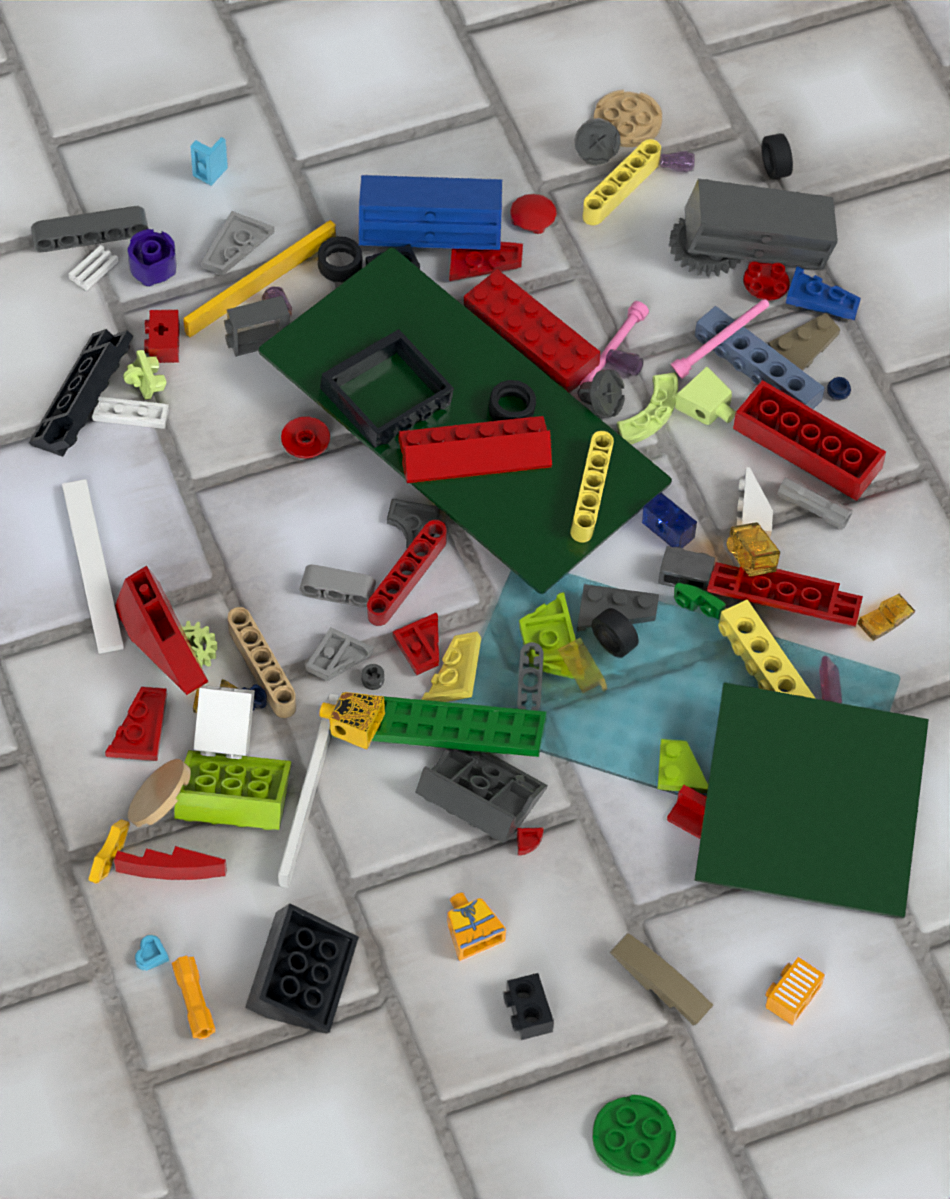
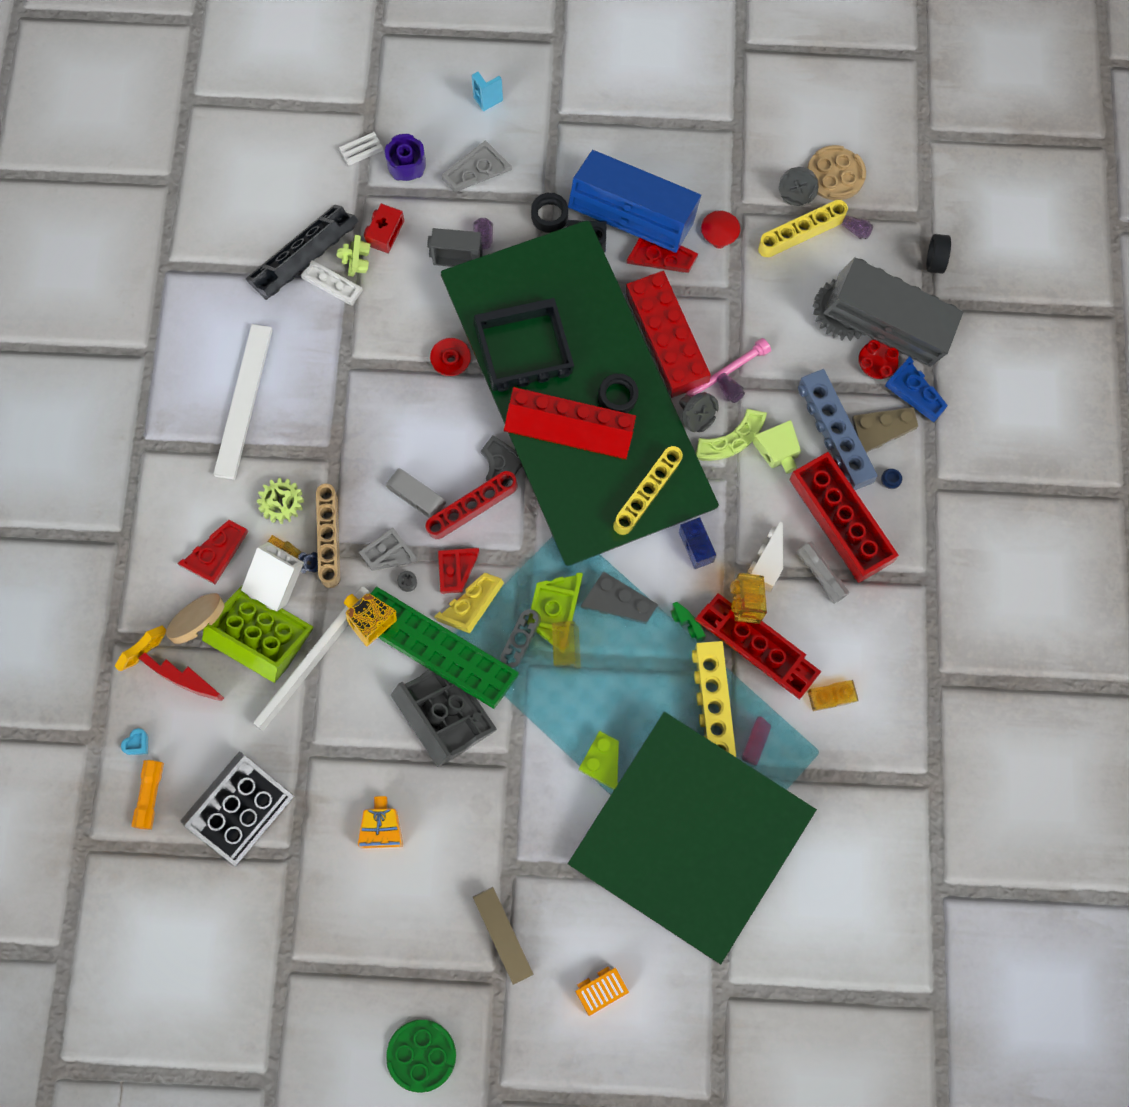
camera: 25 degrees right, 15 degrees up
dark grey beam [31,206,149,252] -> none
red wedge [115,565,209,695] -> none
yellow tile [183,220,336,337] -> none
black brick [503,973,554,1040] -> none
red tile [517,828,543,856] -> none
black tyre [591,608,639,658] -> none
flat silver brick [658,546,715,592] -> none
red panel [667,785,706,839] -> none
bright pink piece [670,299,769,379] -> none

